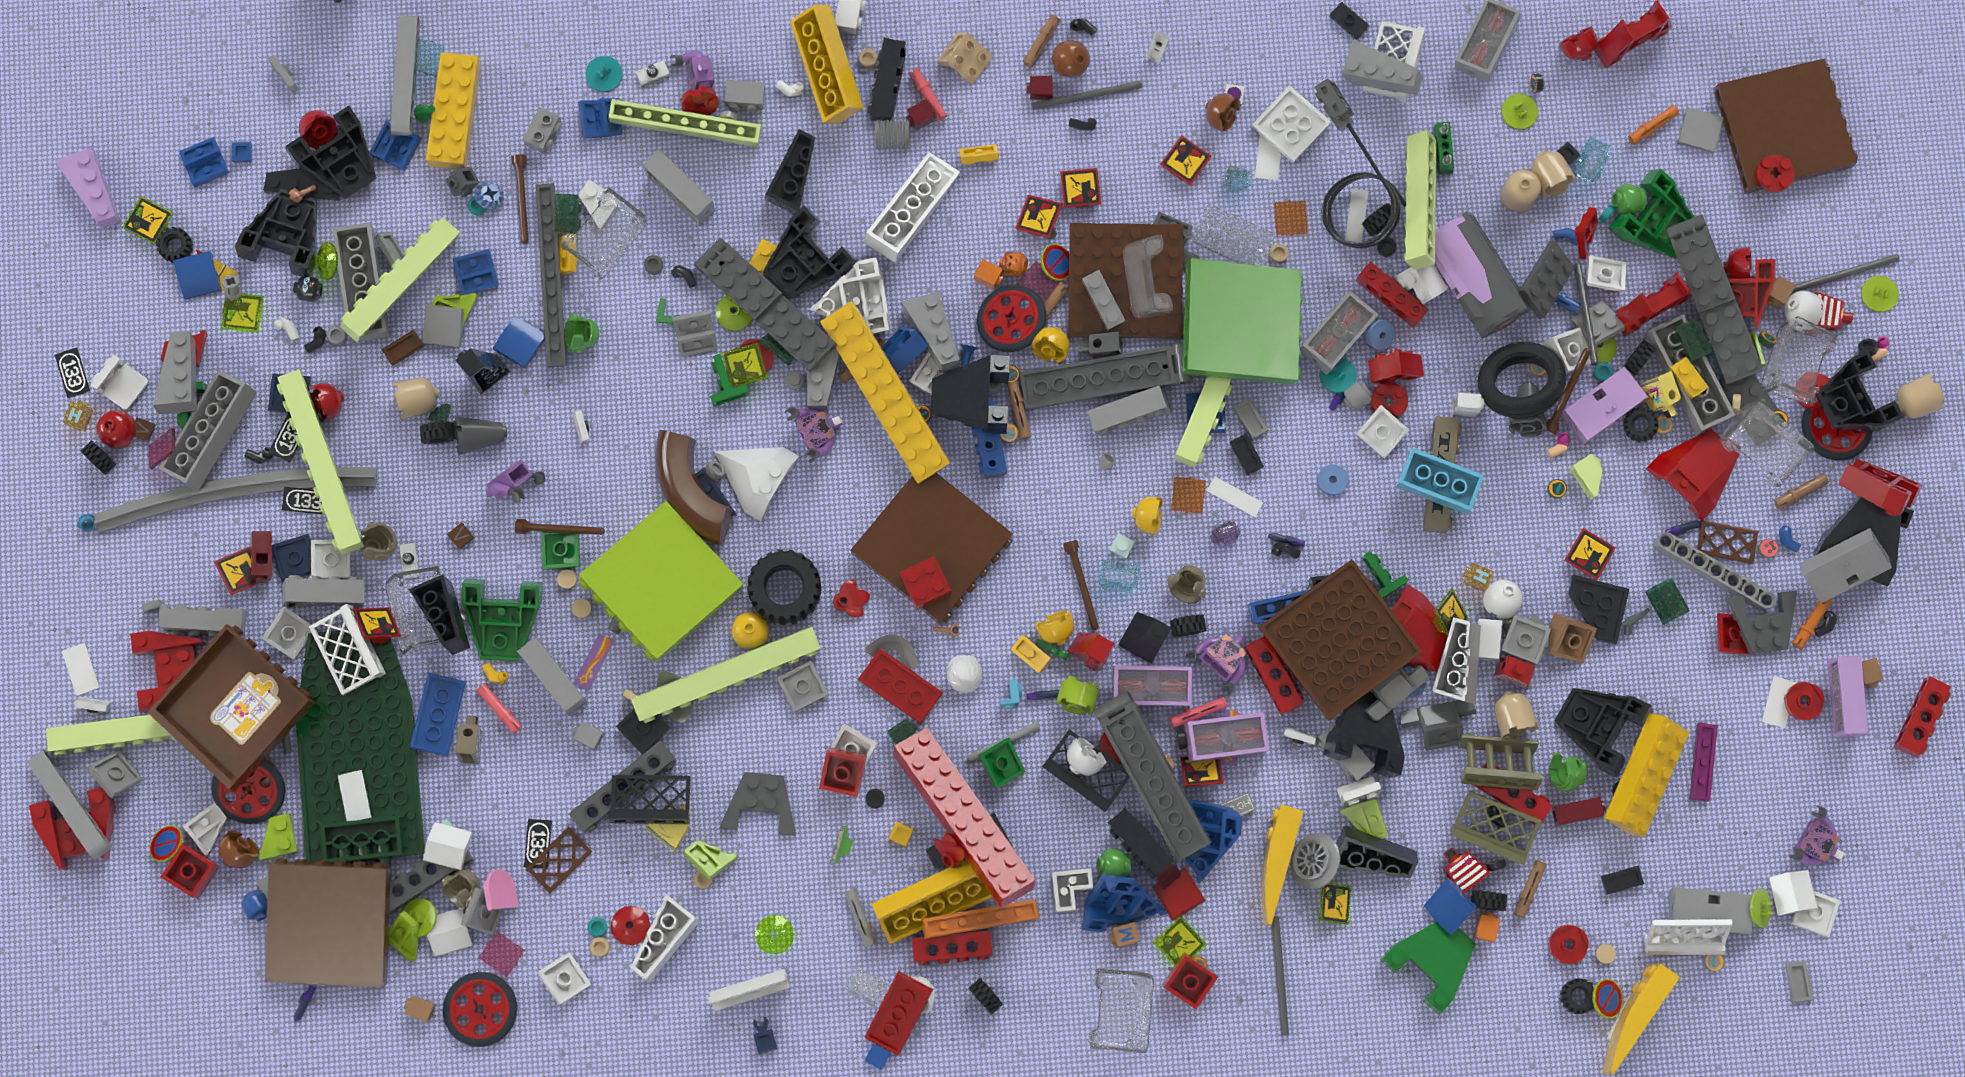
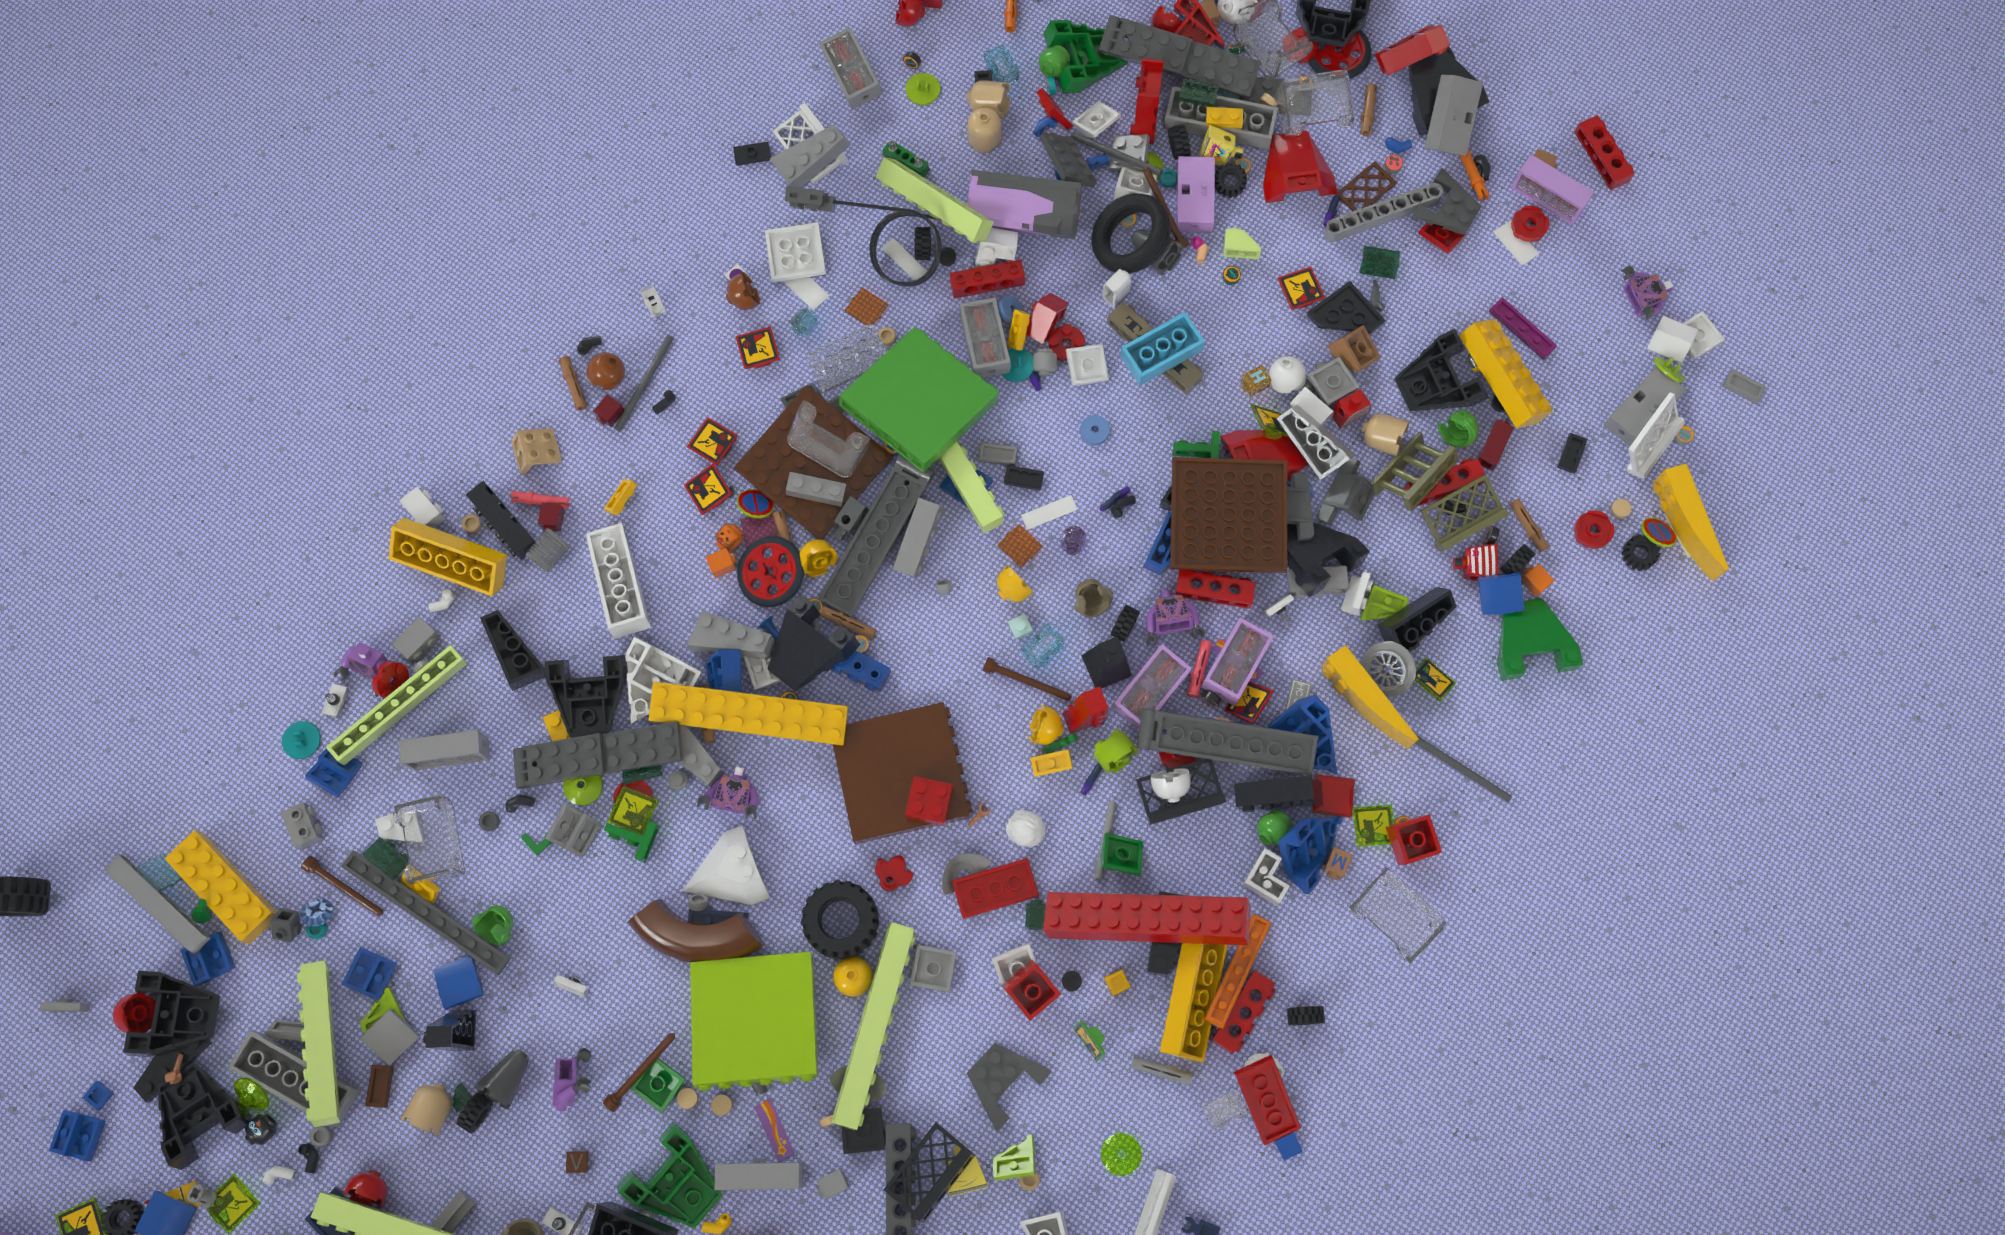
camera: 45 degrees left, 5 degrees down
red plate [934,833,965,868] -> none
medium azure bracket [1000,679,1022,709] -> none
none -> yellow plate [1007,309,1030,350]

